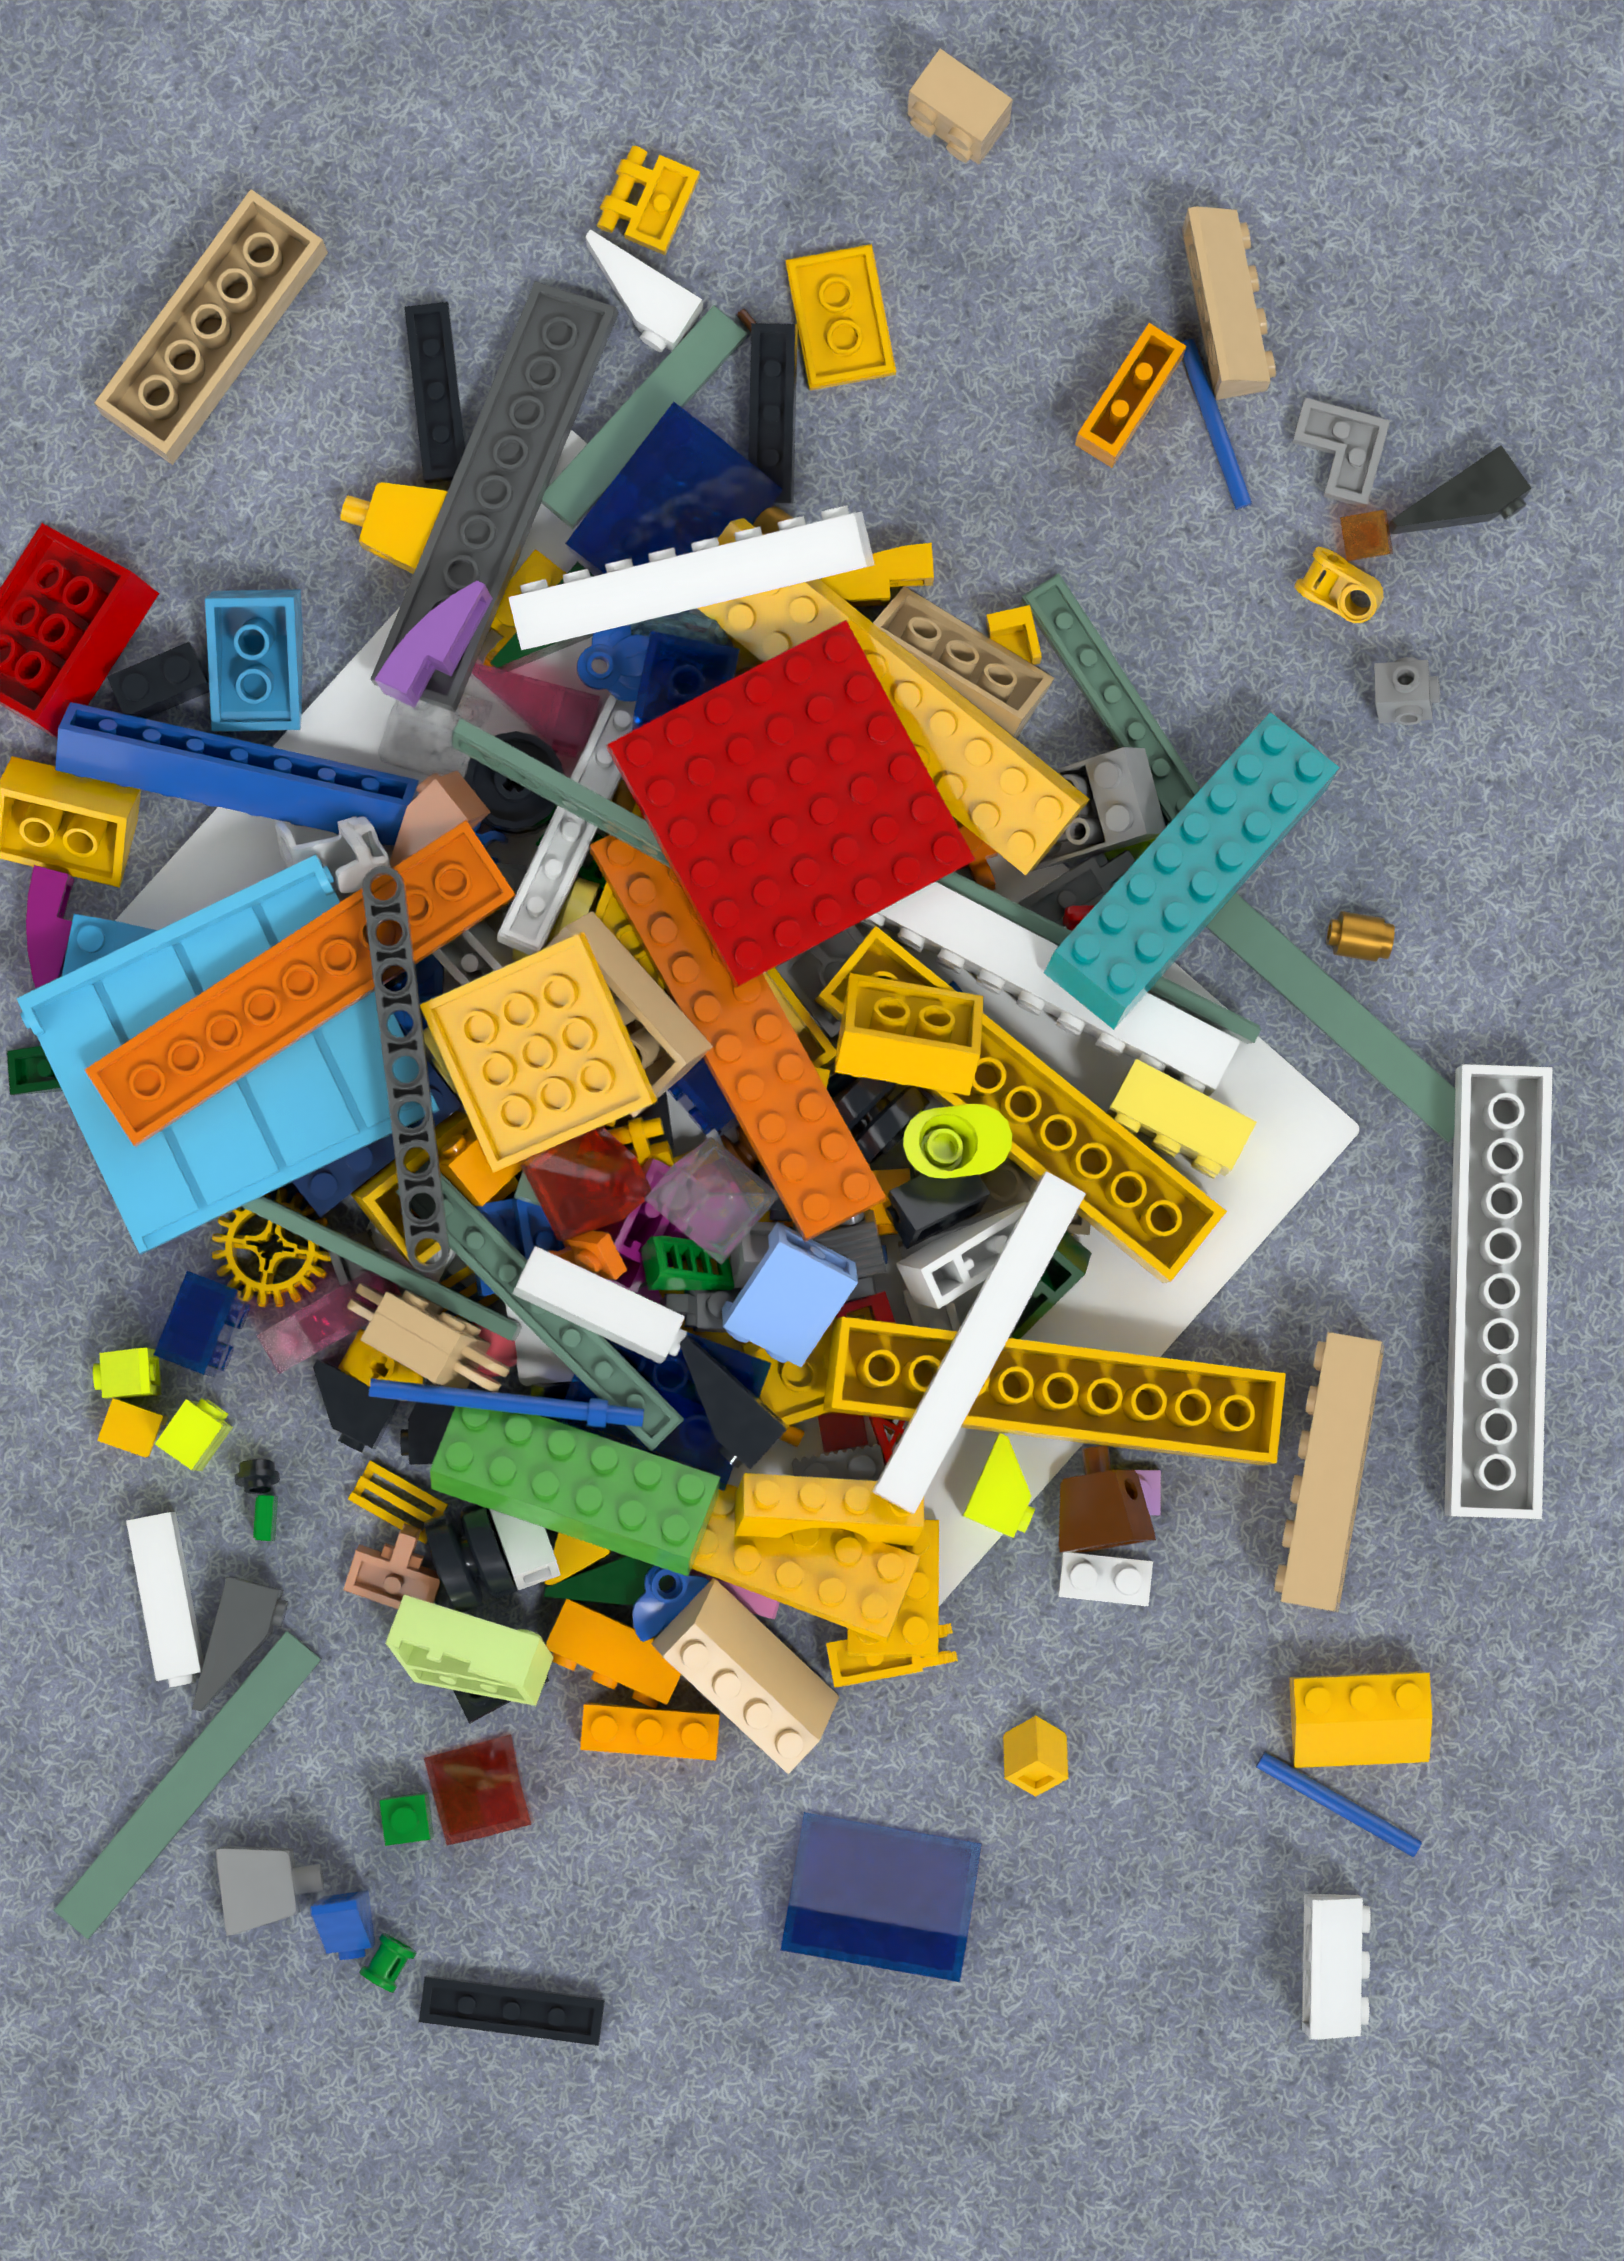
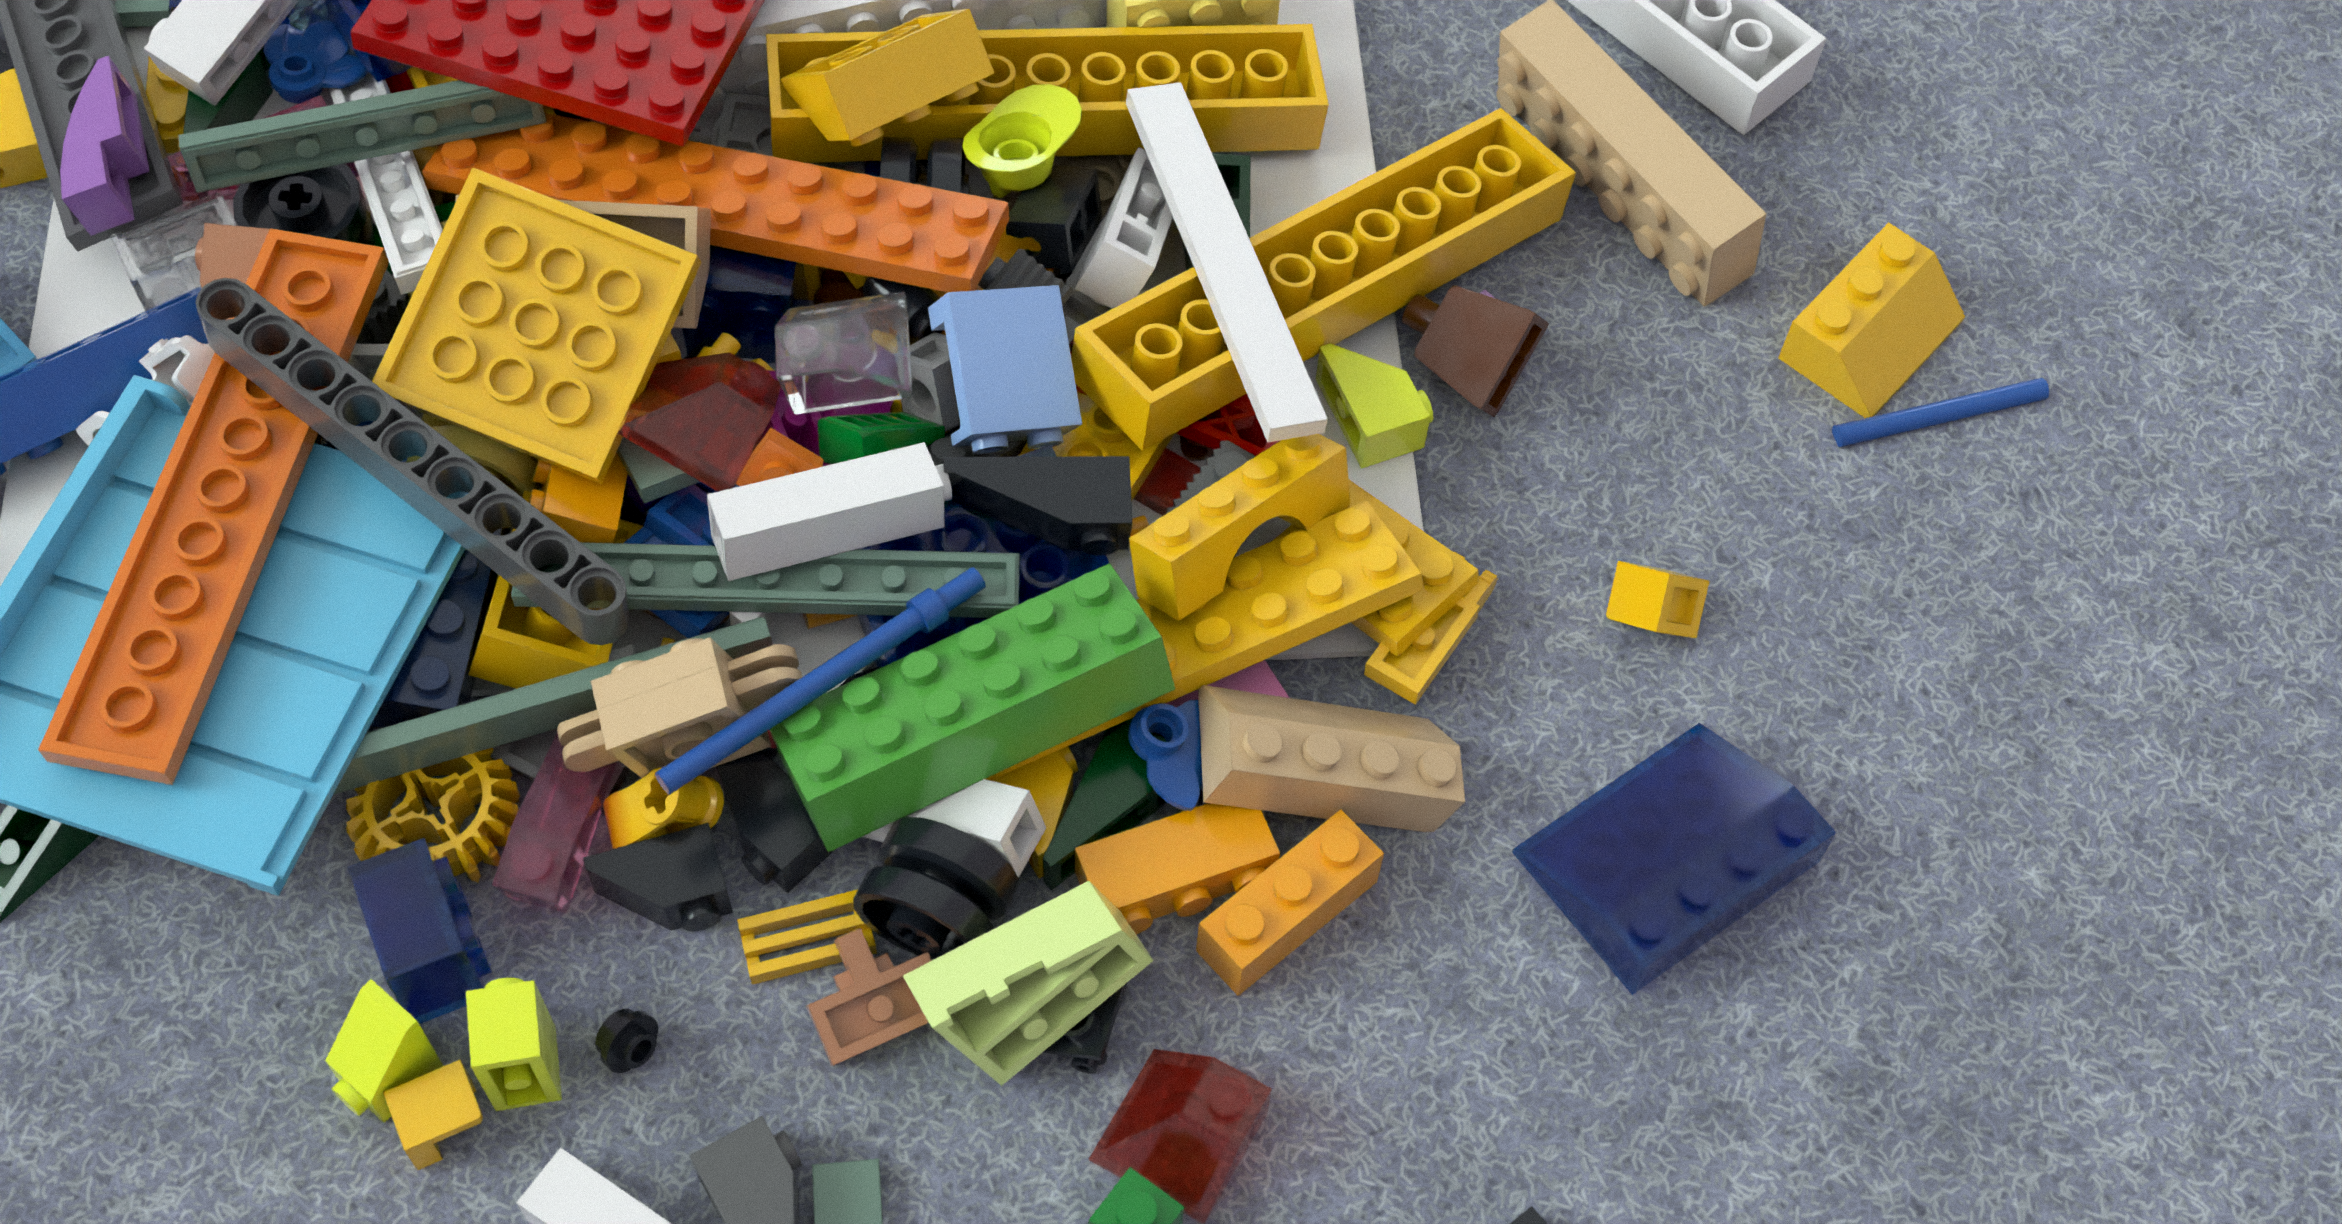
camera: 50 degrees left, 25 degrees down
green tile [253,1495,278,1541] -> none
white plate [1058,1553,1153,1606] -> none
white slope [1302,1894,1370,2040] -> none

